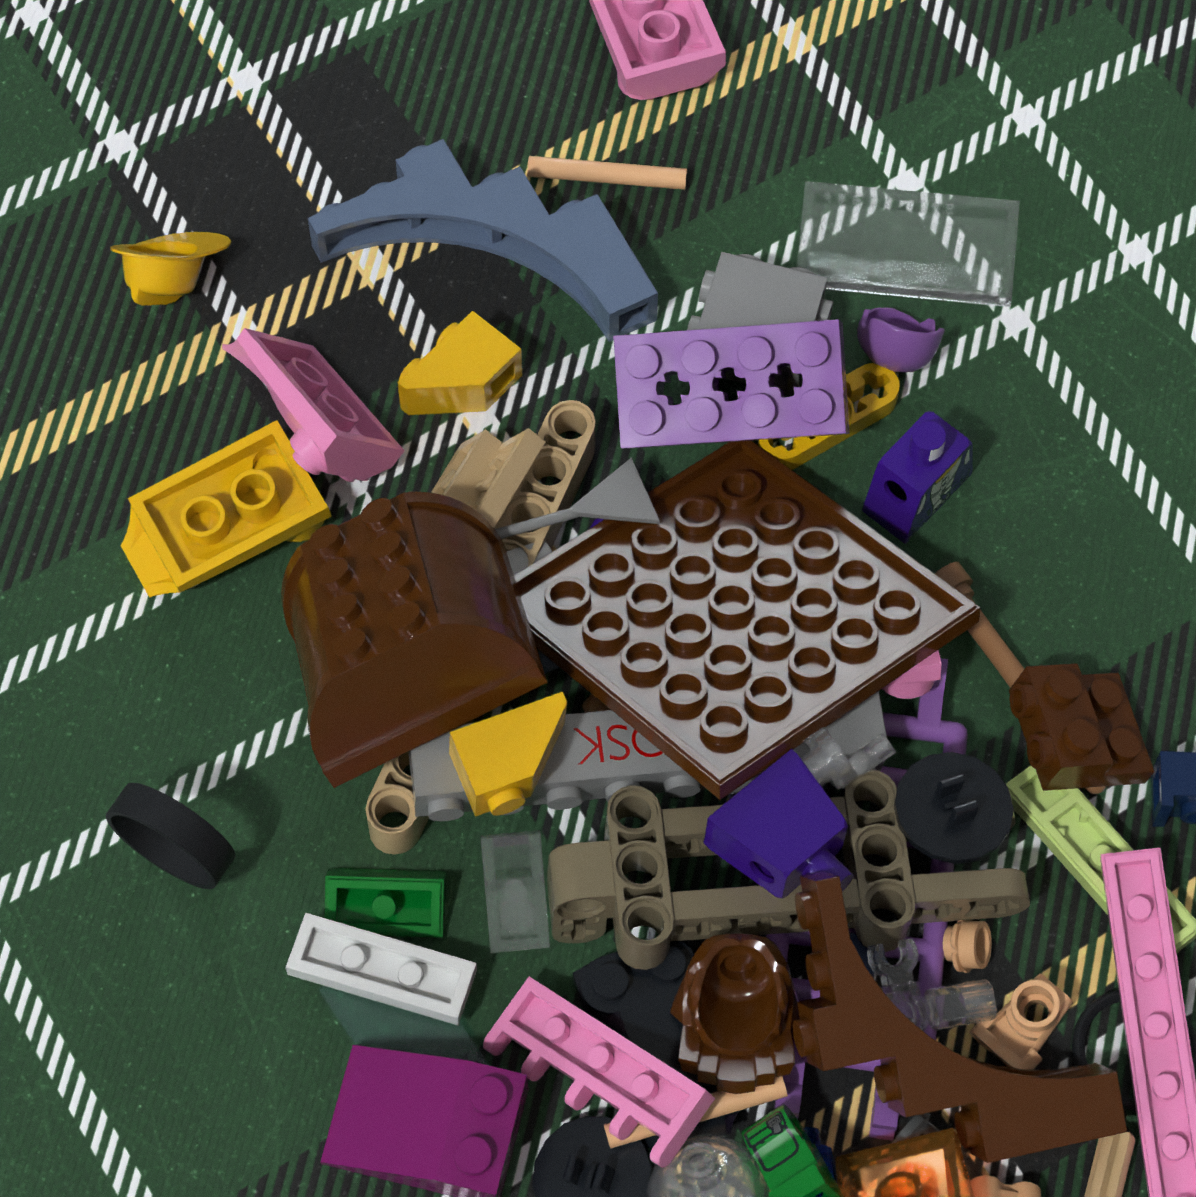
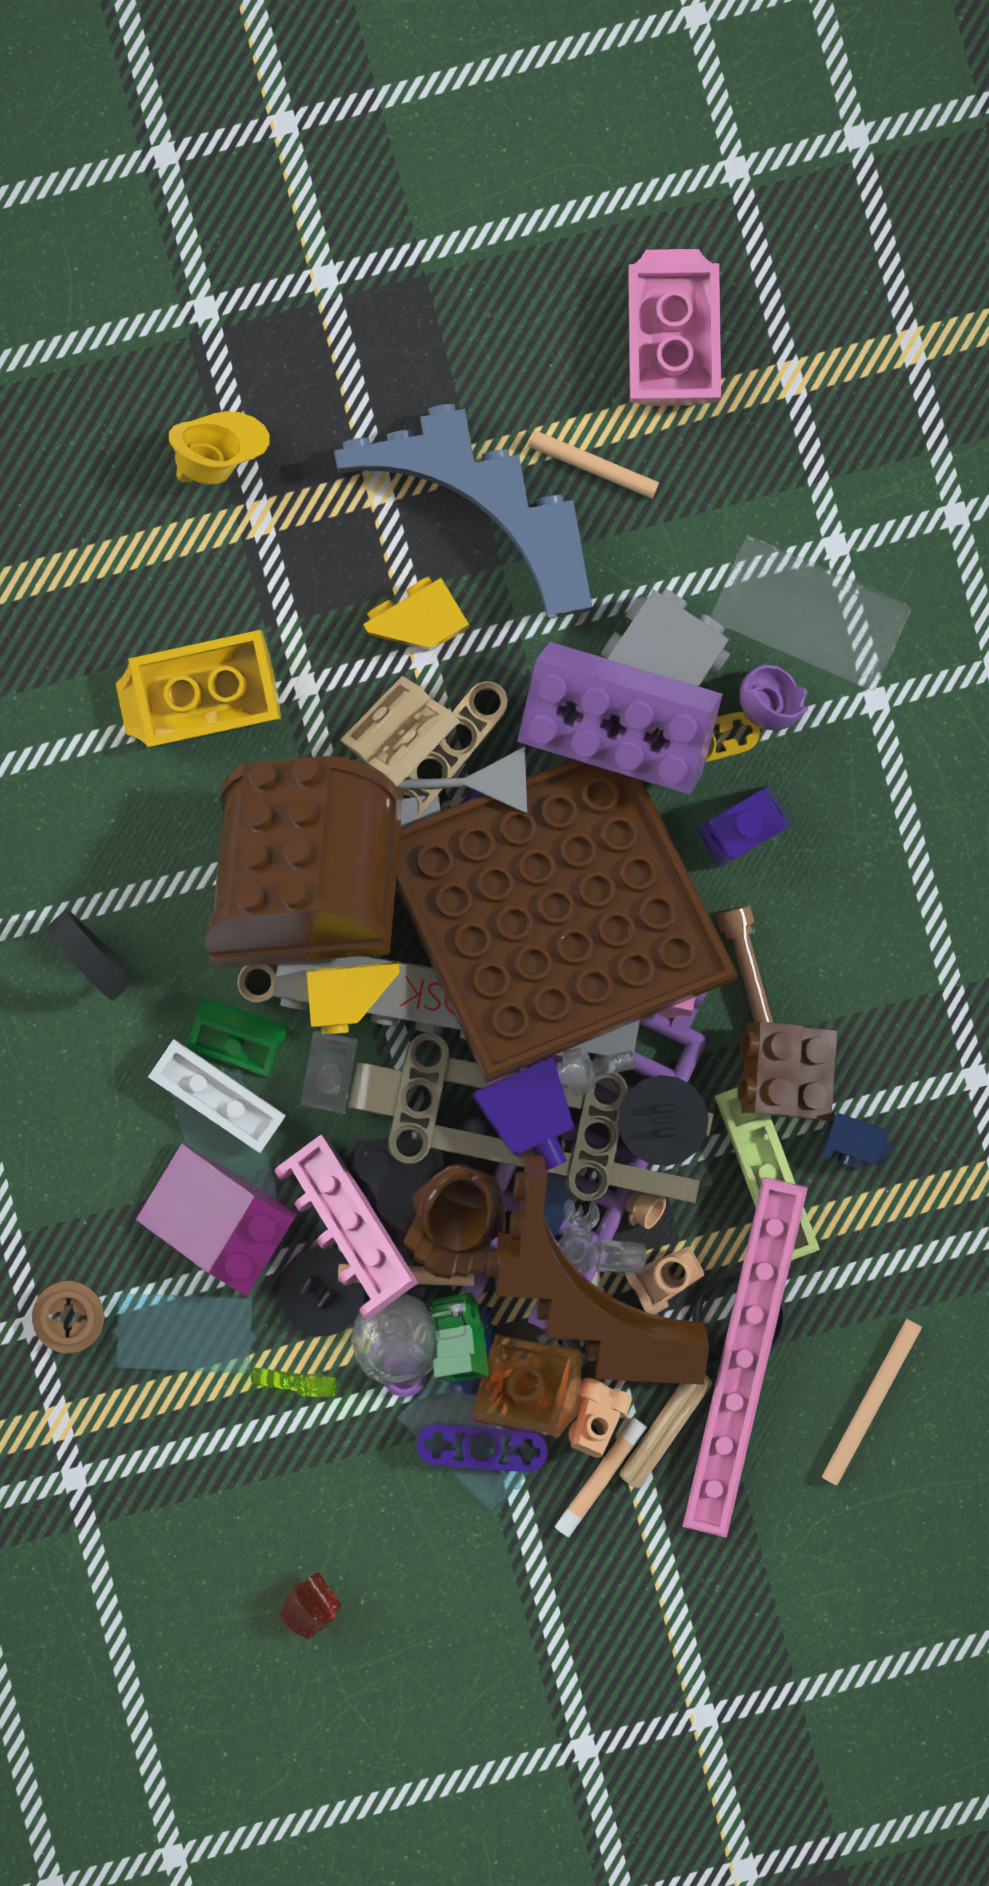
camera: 15 degrees right, 25 degrees up
bright pink slope [222,328,405,482] -> none

